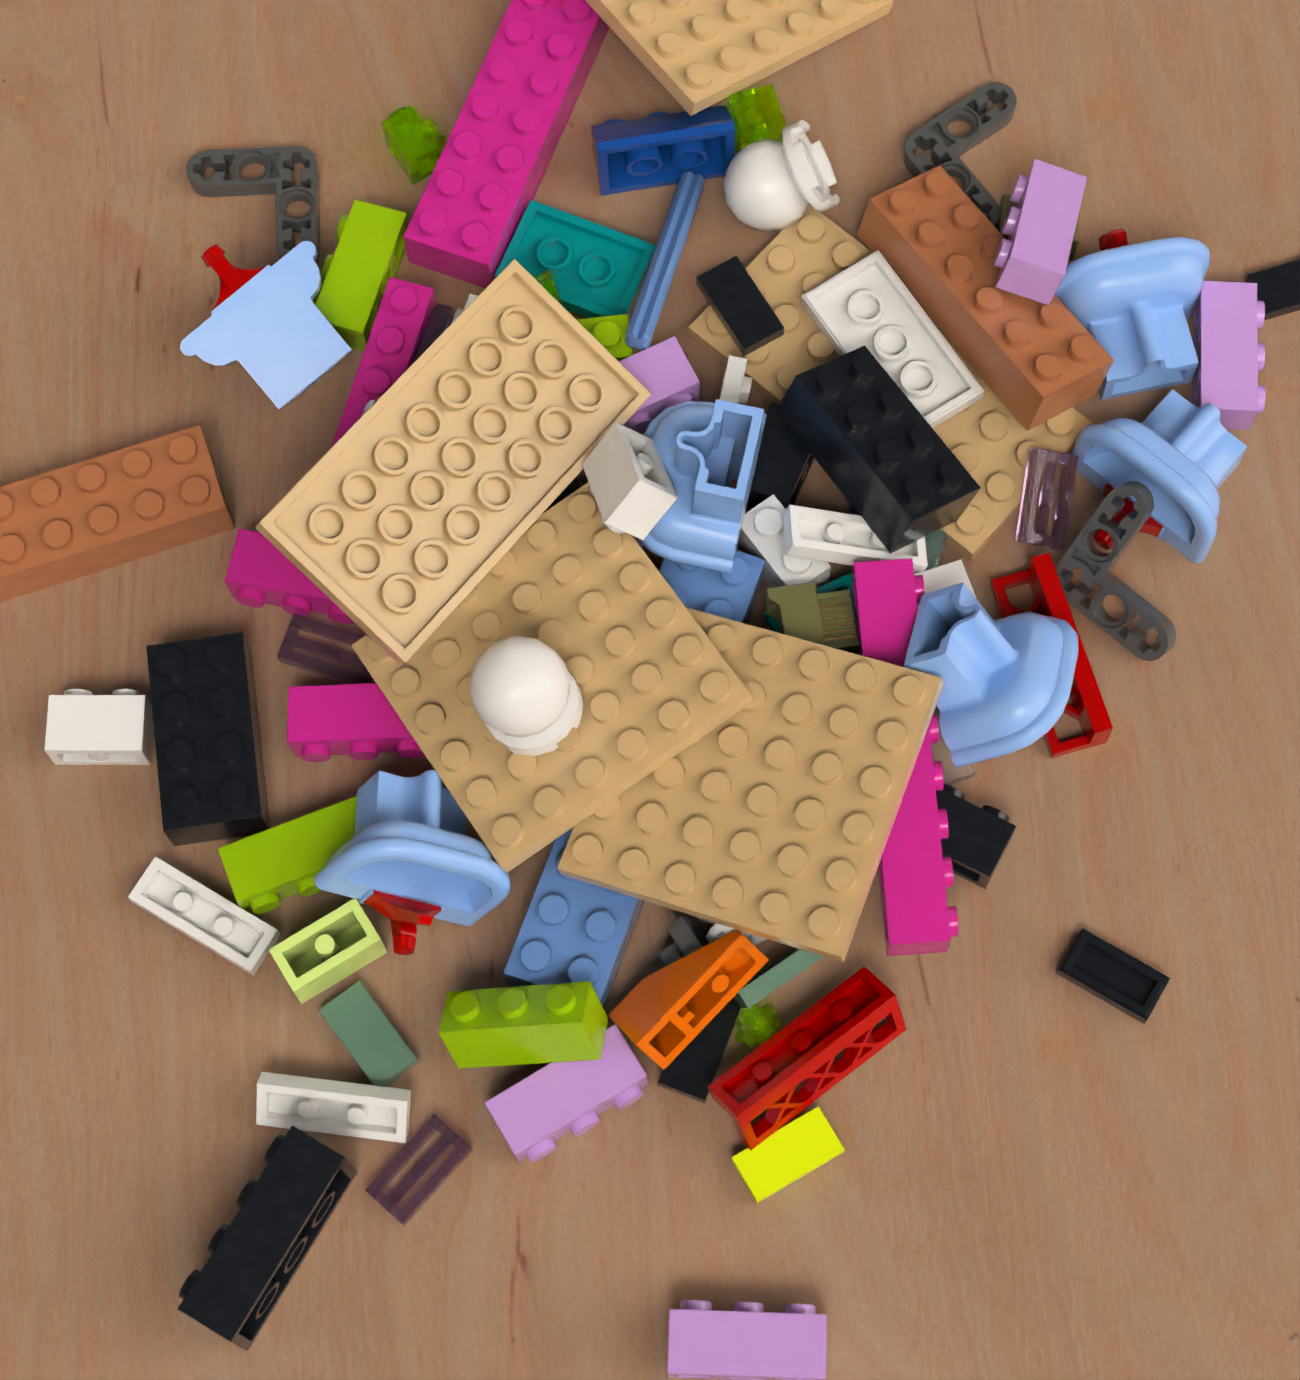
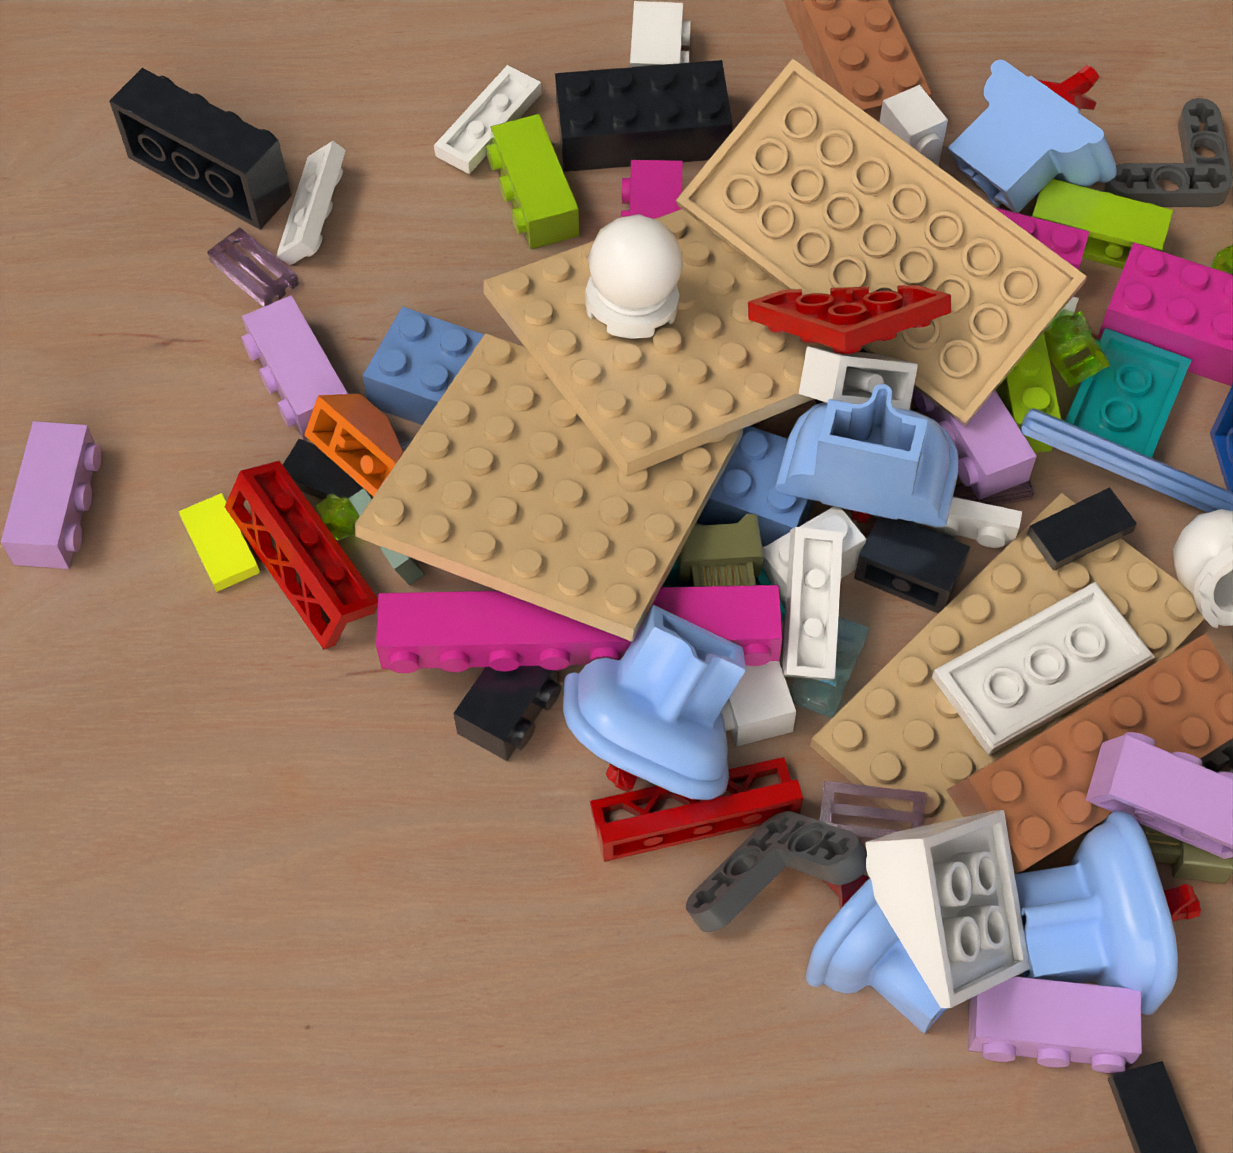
camera: 90 degrees right, 10 degrees down
yellowish green brick [269,898,387,1004] -> none
light blue piece [314,770,511,955] -> none
sand green tile [319,981,419,1087] -> none
lime brick [438,981,608,1069] -> none
black brick [776,346,981,554] -> none
black tile [1056,928,1170,1024] -> none
none -> red plate [748,285,951,354]
none -> white slope [865,810,1030,1008]
none -> white brick [879,85,948,166]

